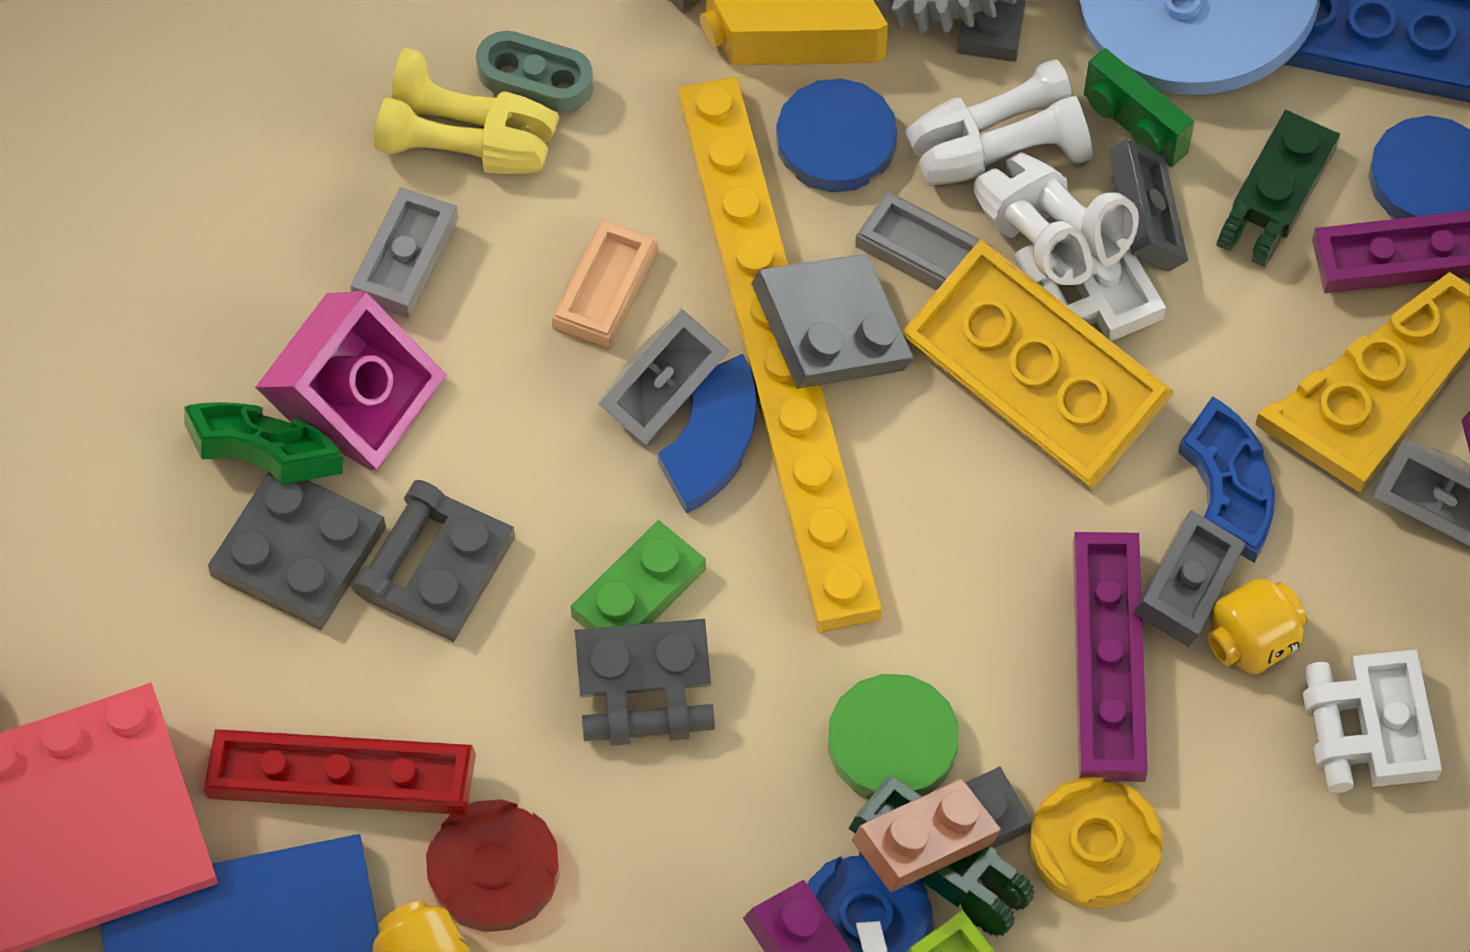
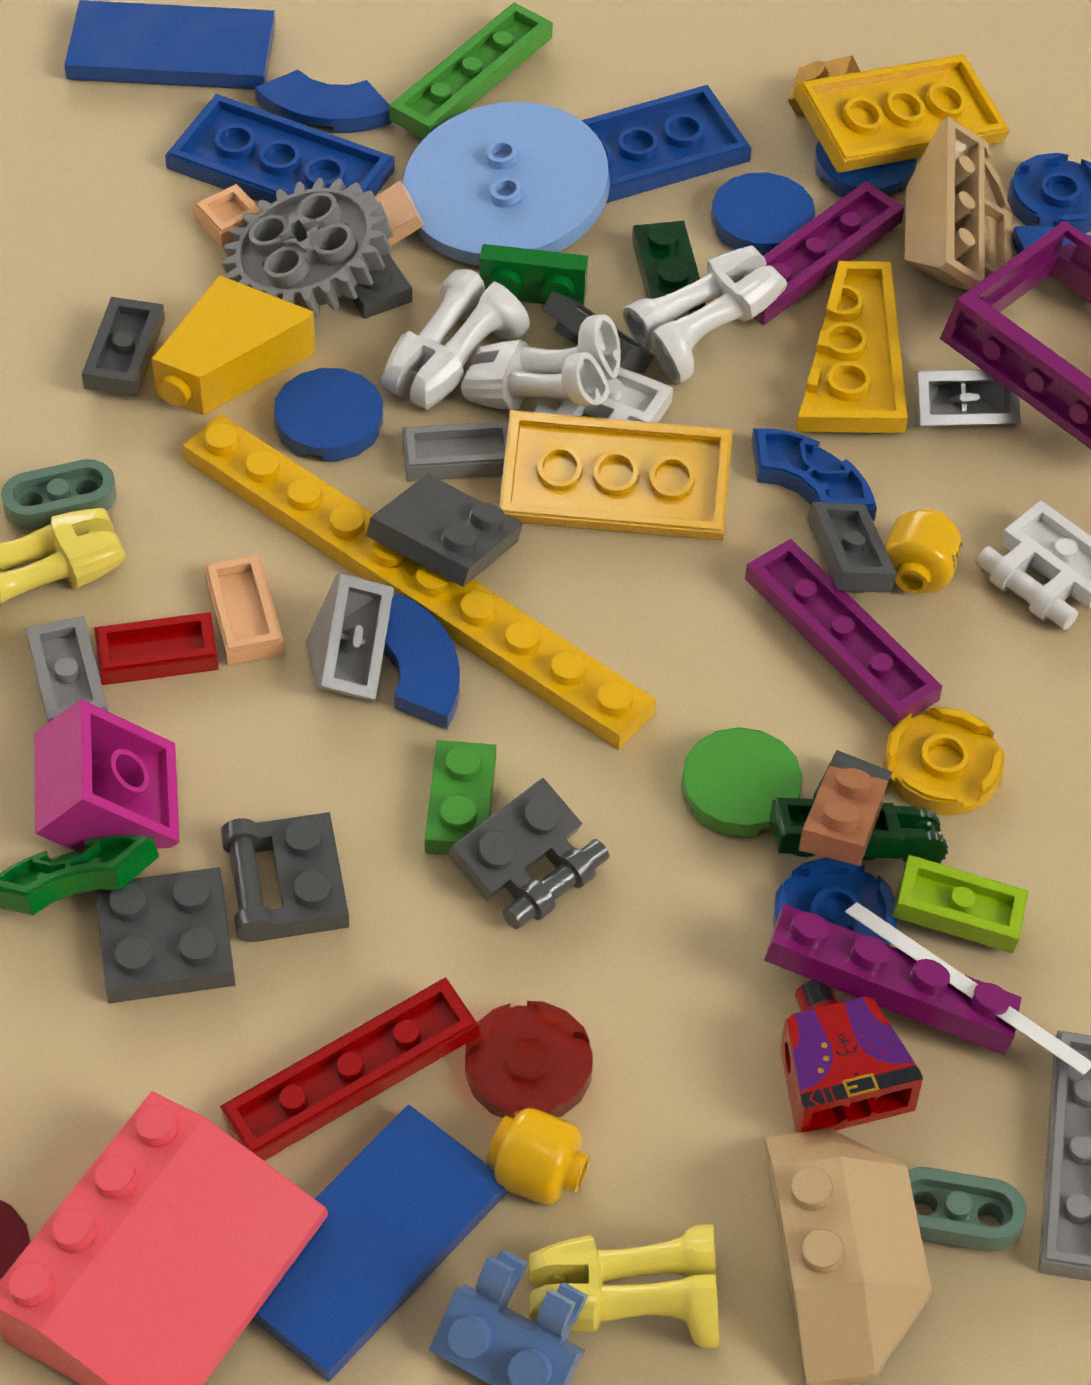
camera: 40 degrees left, 10 degrees down
none -> red tile [94,612,219,685]
none -> white piece [623,245,787,385]

